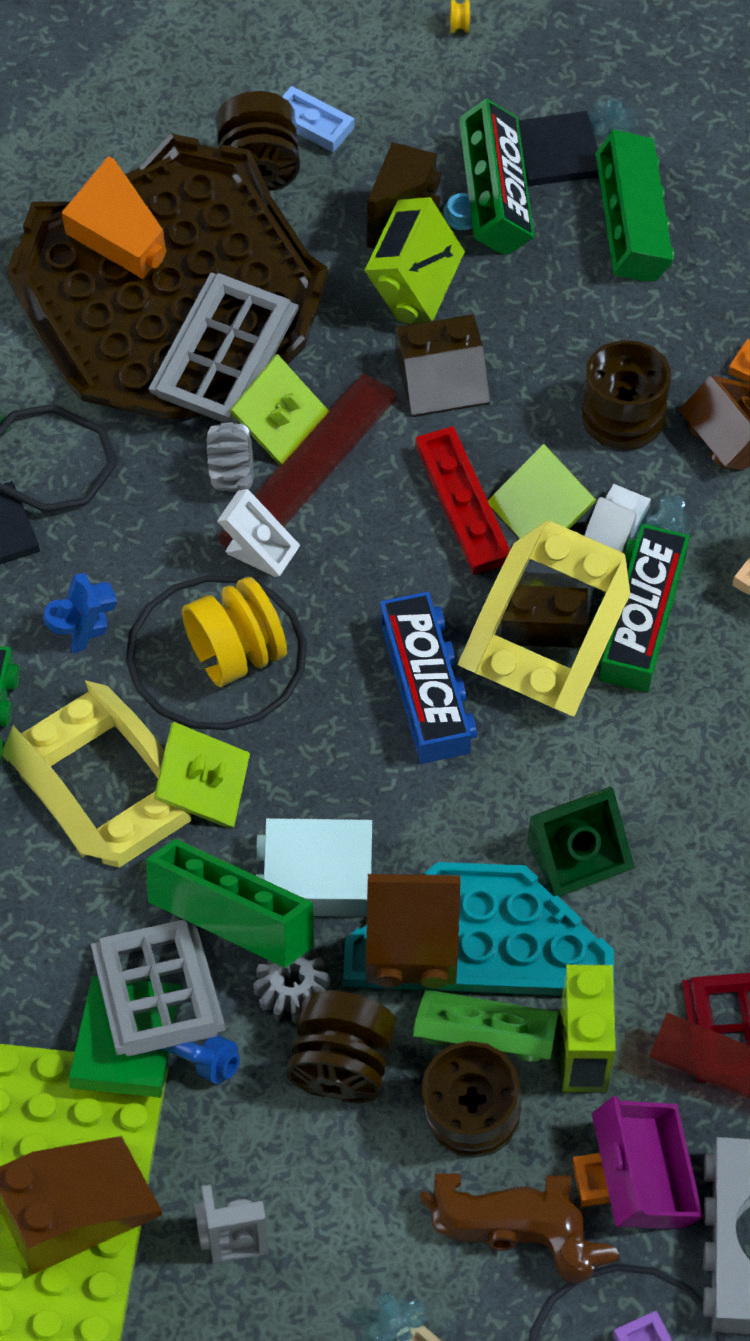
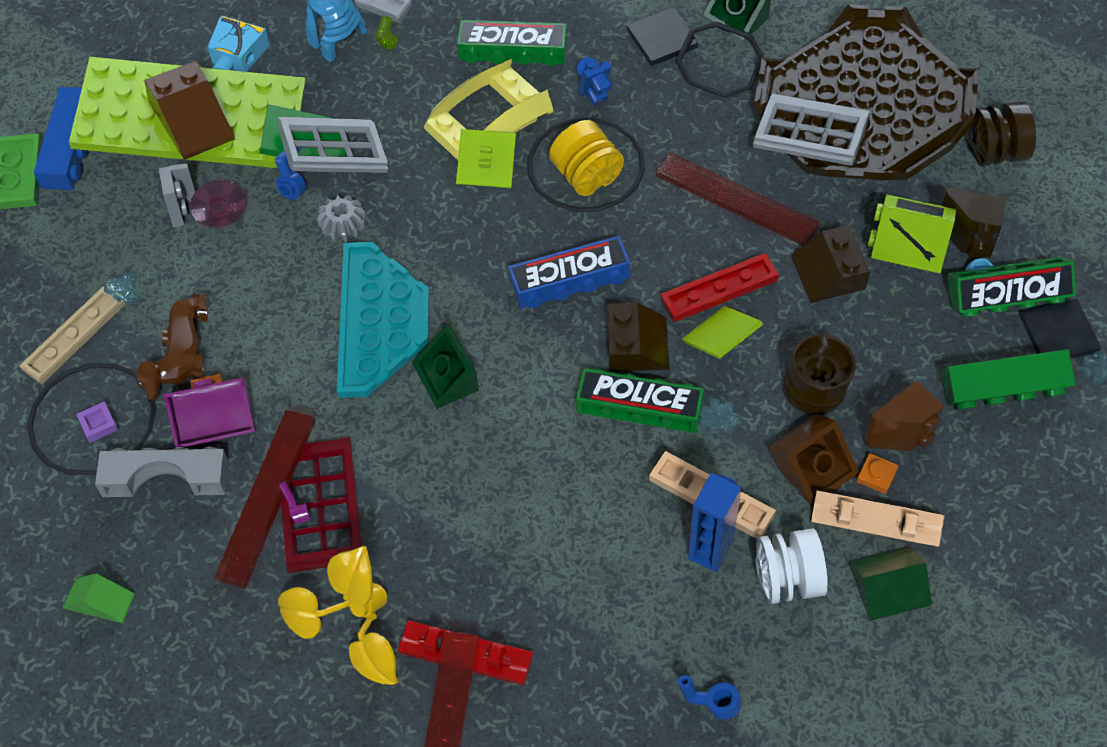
camera: 90 degrees right, 0 degrees up
orange slope [62,156,166,279] -> none
green brick [146,838,314,968] -> none
light grey gear [206,422,254,492] -> none
white slope [217,489,300,577] -> none
lime piece [229,354,330,468] -> none
light aqua brick [256,818,372,917] -> none
light blue plate [282,86,354,153] -> none
dark brown wheel [286,990,396,1104] -> none
reddish brown slope [366,874,461,988] -> none
bright green plate [413,989,558,1062] -> none
dark brown wheel [422,1041,522,1158] -> none
light yellow wedge [457,520,630,717] -> none
lime brick [560,965,616,1093] -> none
white slope [584,484,651,553] -> none
none -> clear pink dish [190,180,247,228]
none -> reddish brown slope [864,381,944,451]

